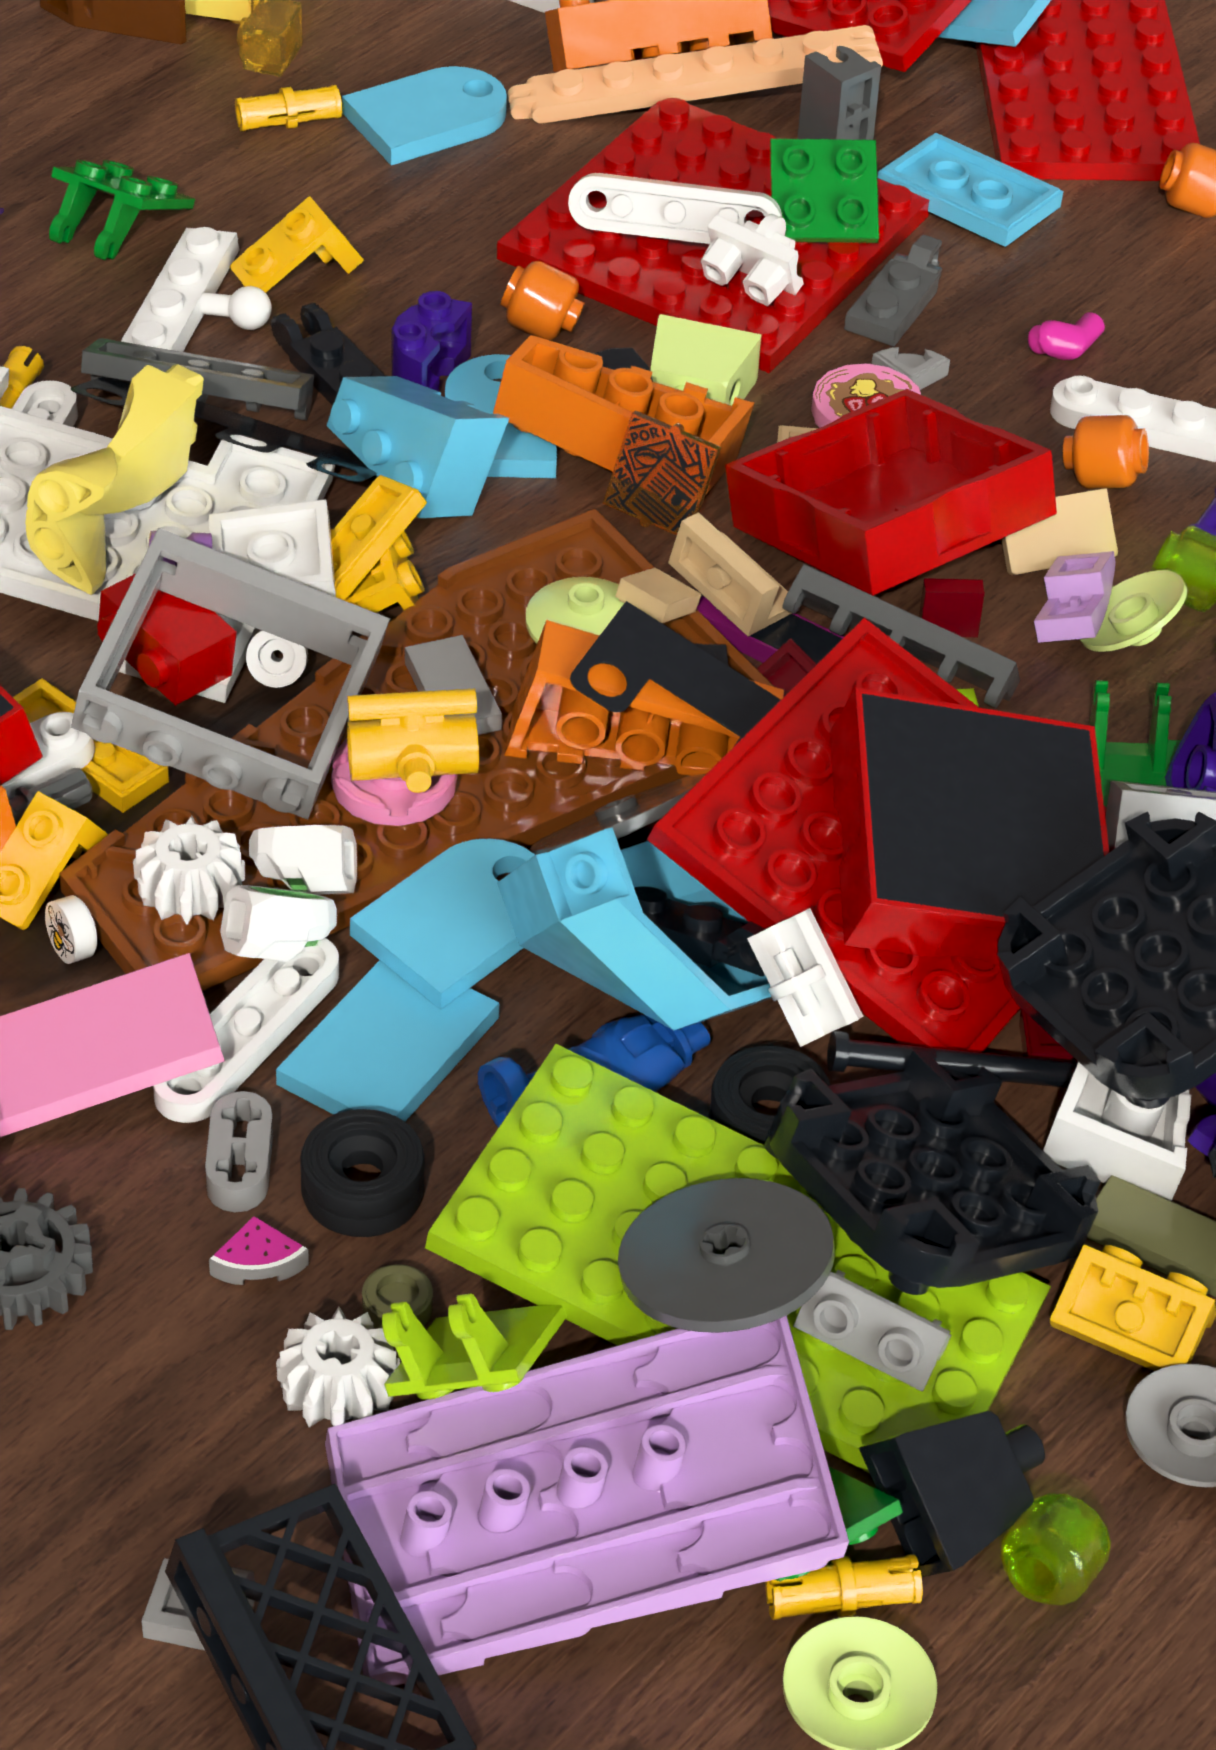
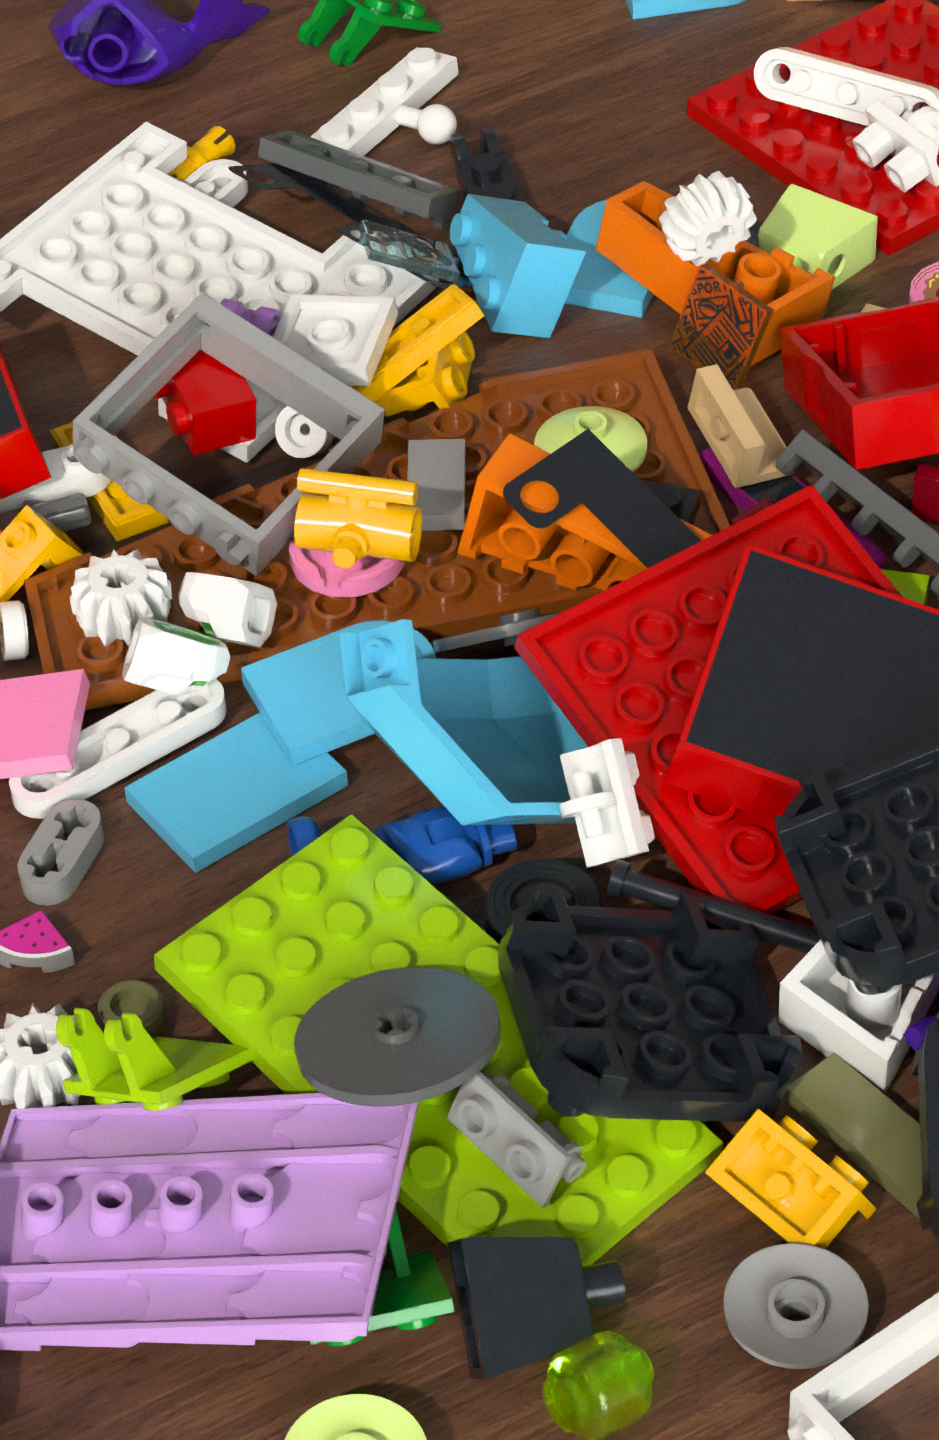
camera: 25 degrees right, 0 degrees up
light yellow hips [25,364,204,595] -> none
yellow bracket [230,196,364,293] -> none
black tyre [300,1109,425,1237] -> none
dark purple cylinder [391,291,472,392] -> none
orange head [500,261,585,341] -> none
tan tile [615,568,701,623] -> none
black hinge [634,886,765,977] -> none
yellow pin [765,1554,923,1620] -> none
none -> piece [358,220,460,283]
none -> white gear [658,171,757,266]

